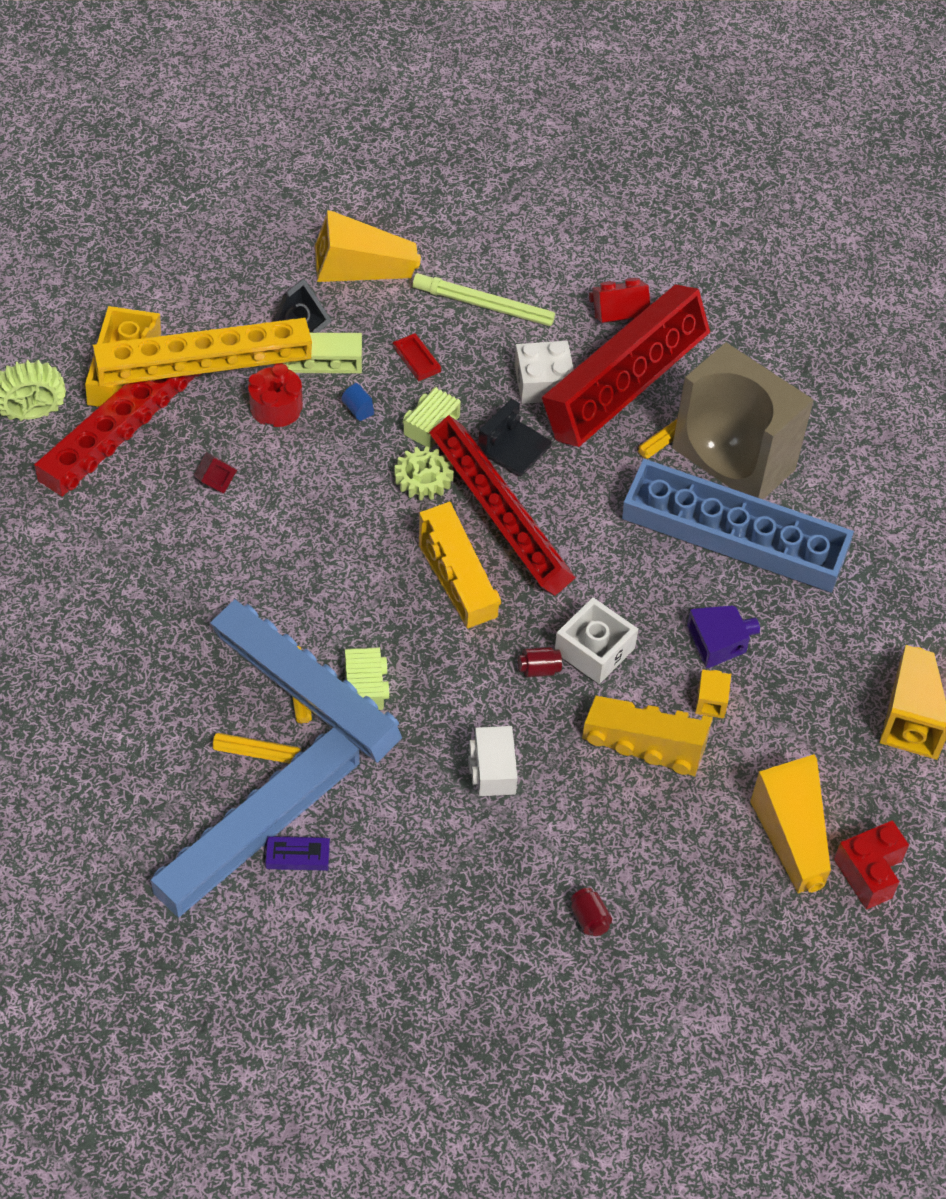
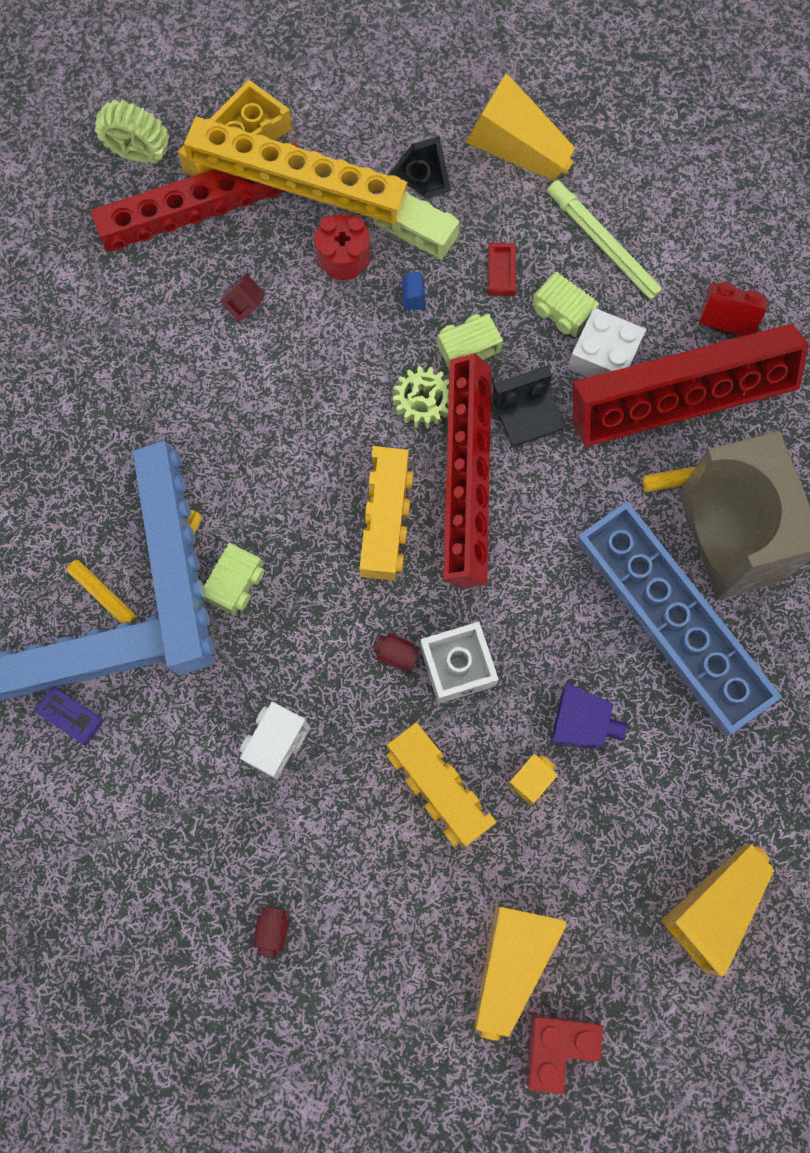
camera: 35 degrees right, 20 degrees up
none -> yellowish green brick [532,272,599,338]

